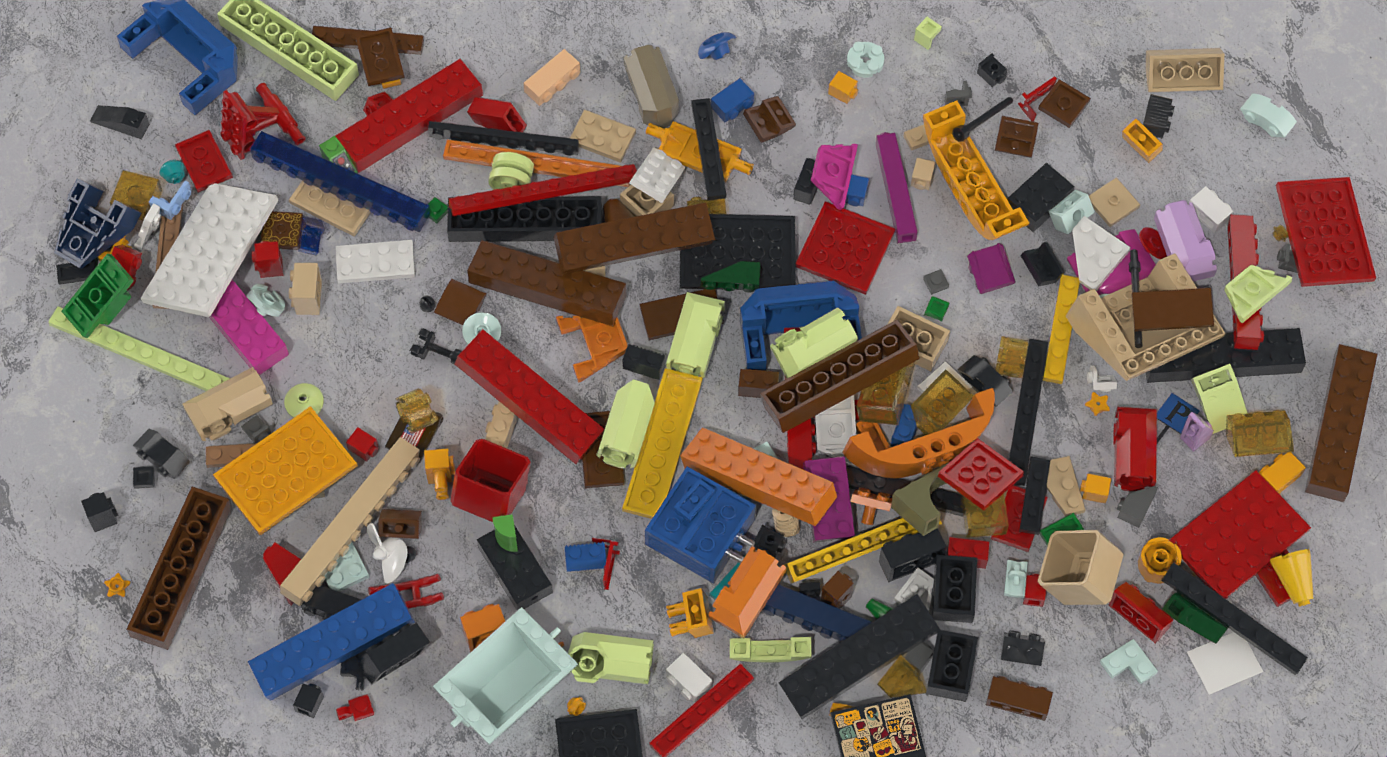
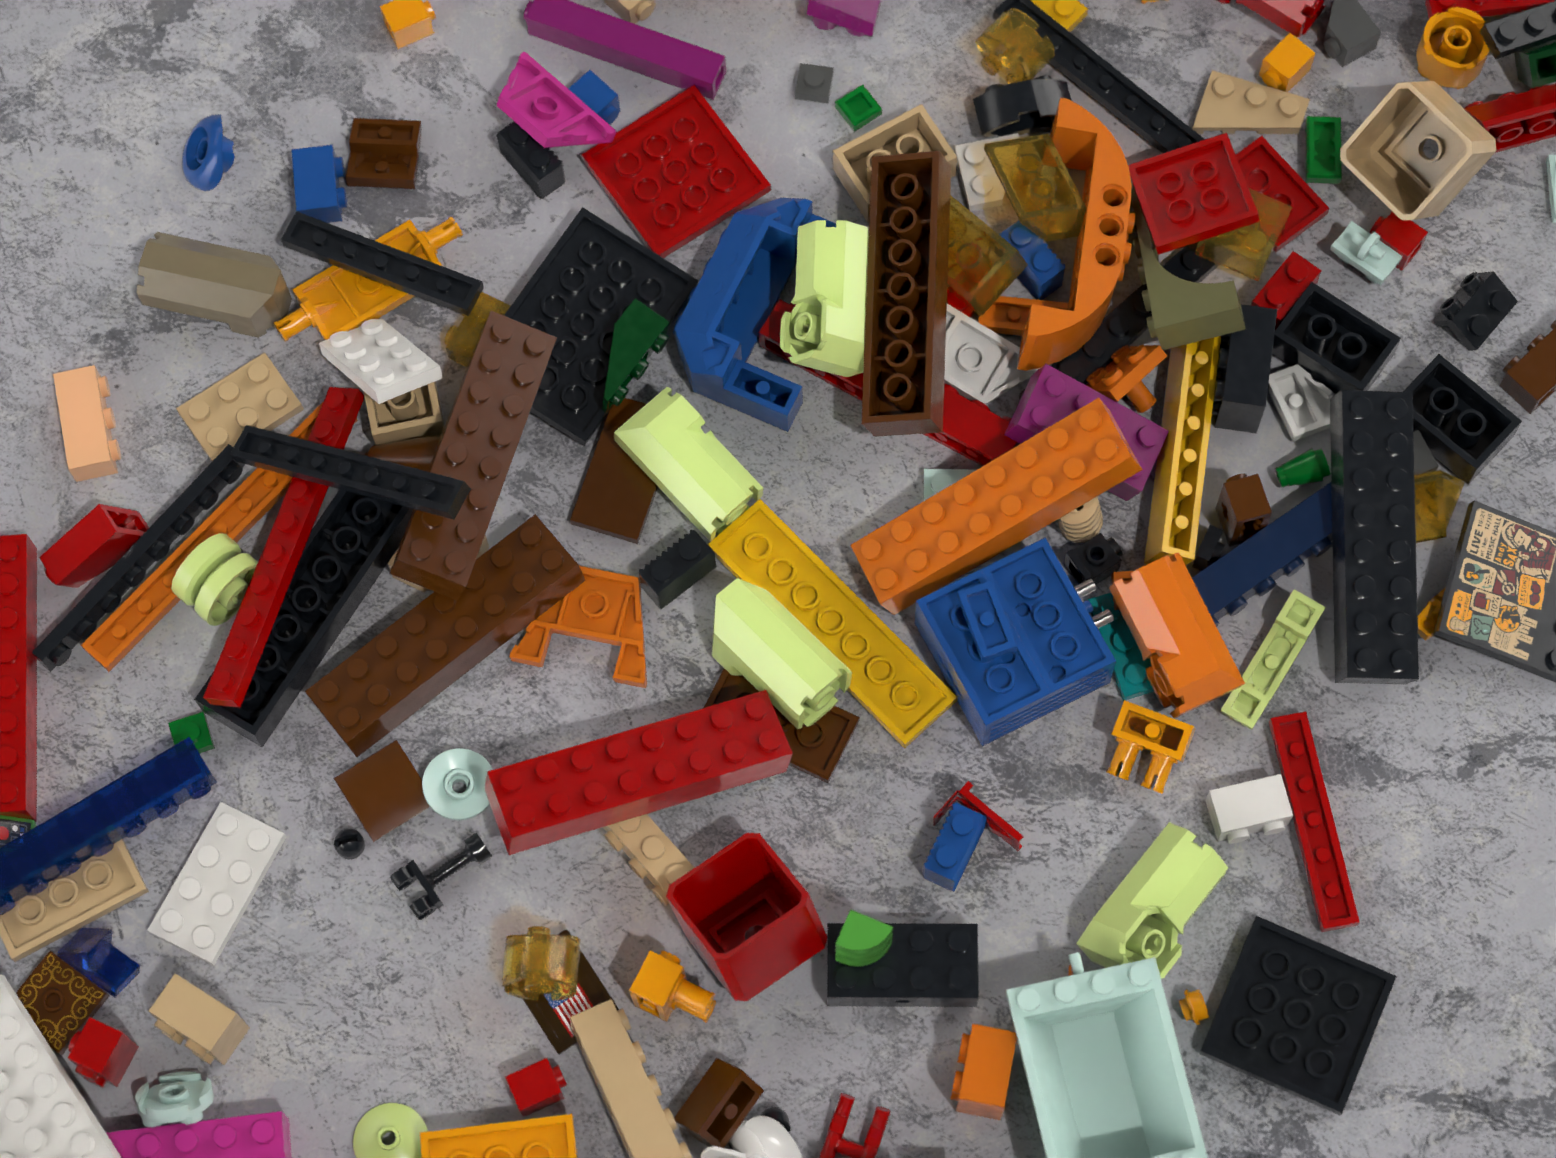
camera: 55 degrees left, 5 degrees up
reddish brown brick [738,369,779,398] -> none
black tile [1019,456,1050,535] -> none
none -> black plate [229,425,471,520]

